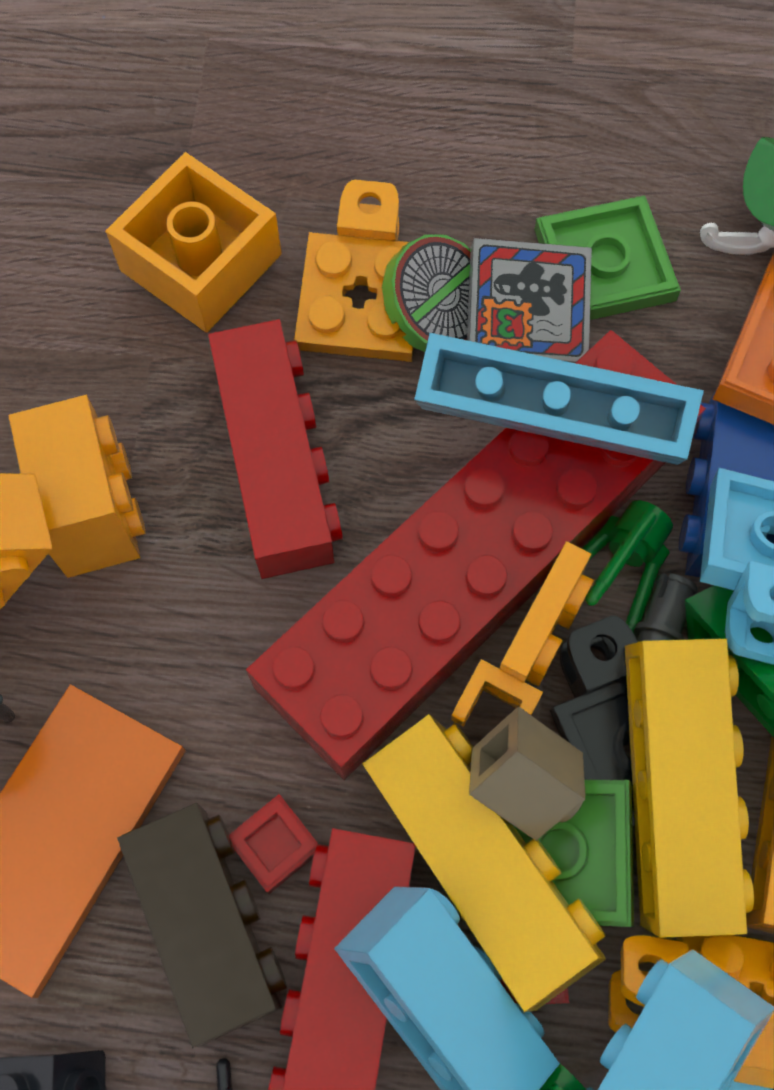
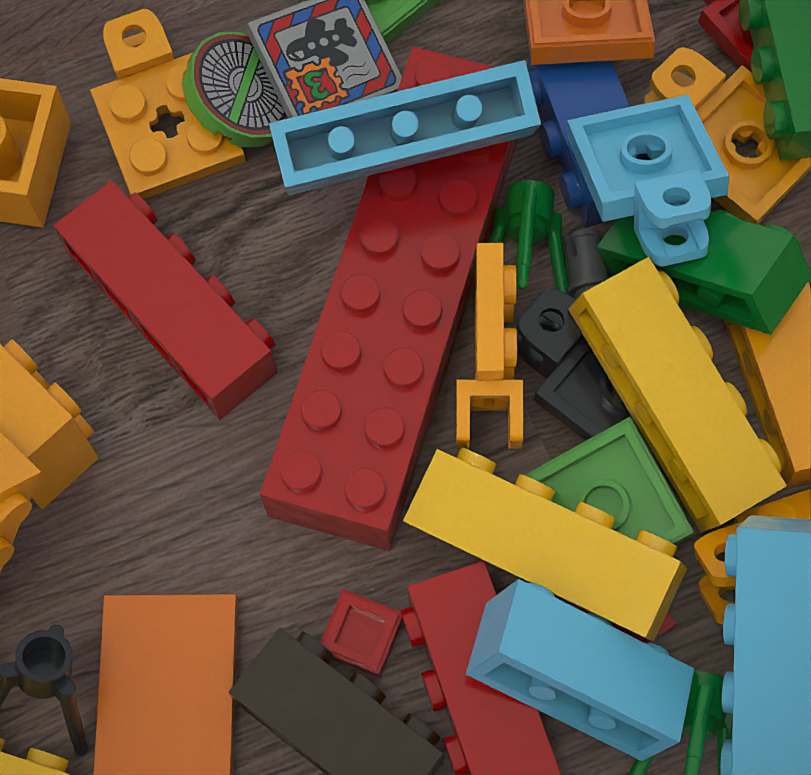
camera: 25 degrees left, 0 degrees up
dark tan brick [469,706,586,841] -> none

